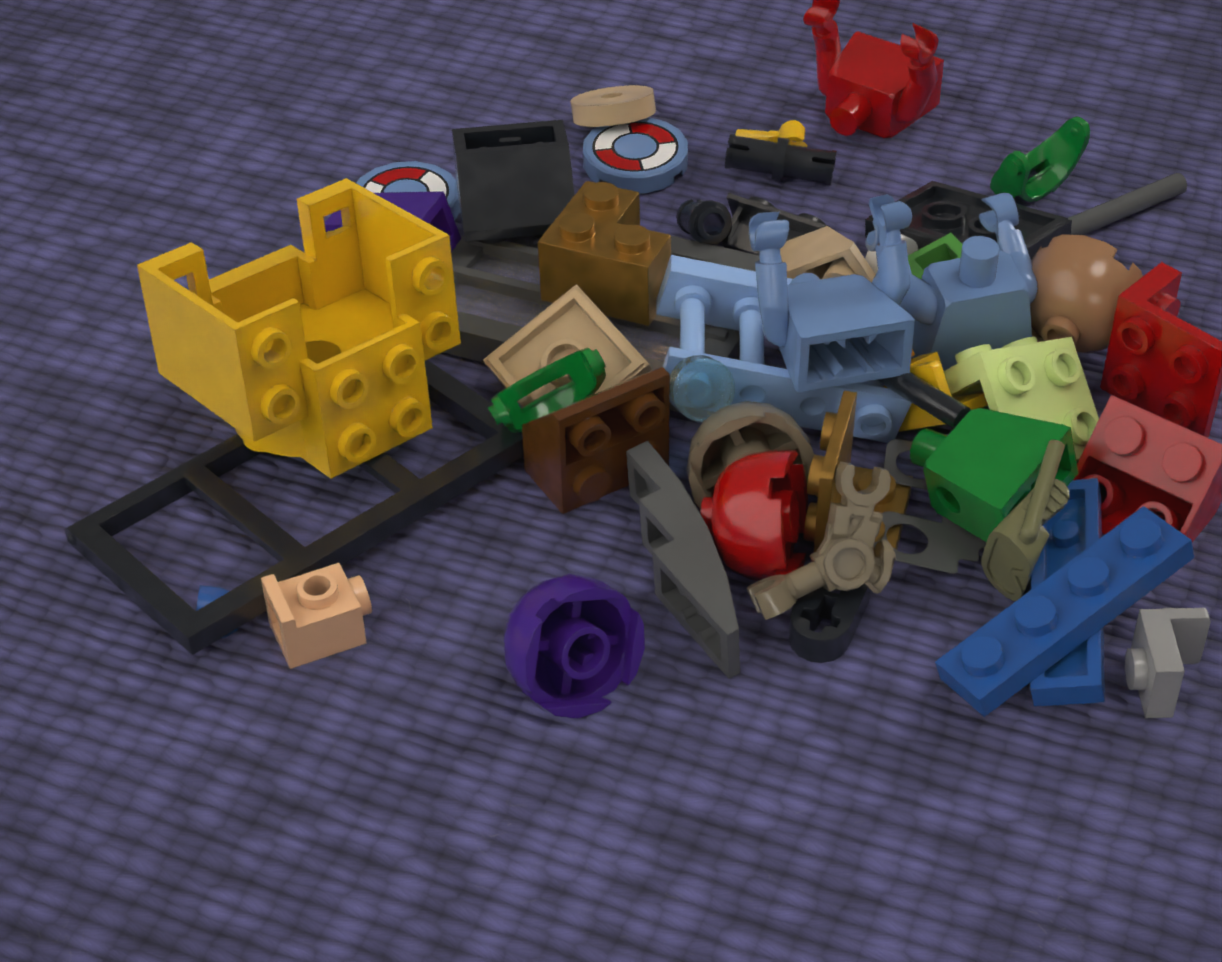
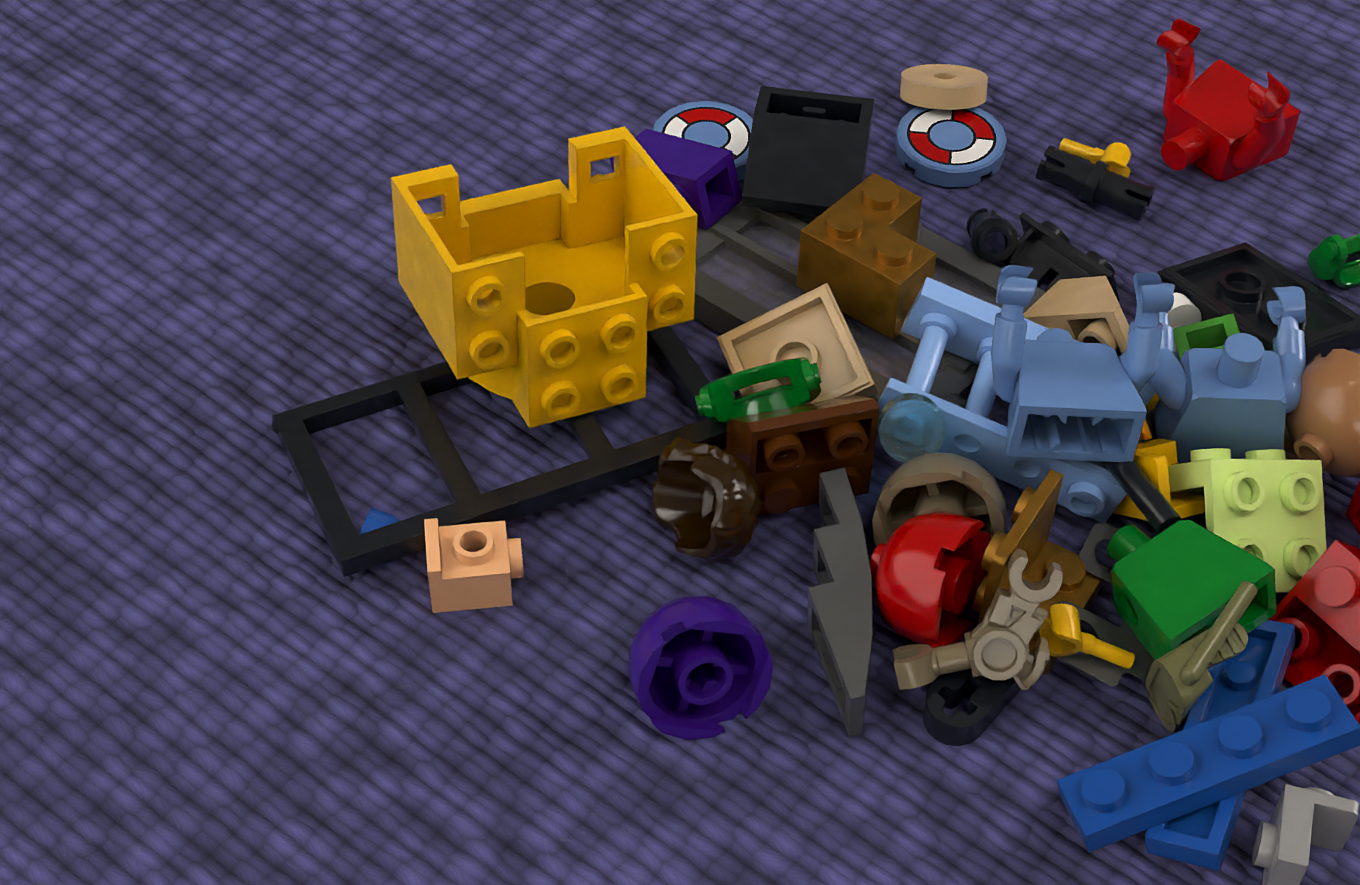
camera: 15 degrees right, 5 degrees up
none -> dark brown hair [651,437,761,563]
none -> yellow hand [1039,604,1135,669]

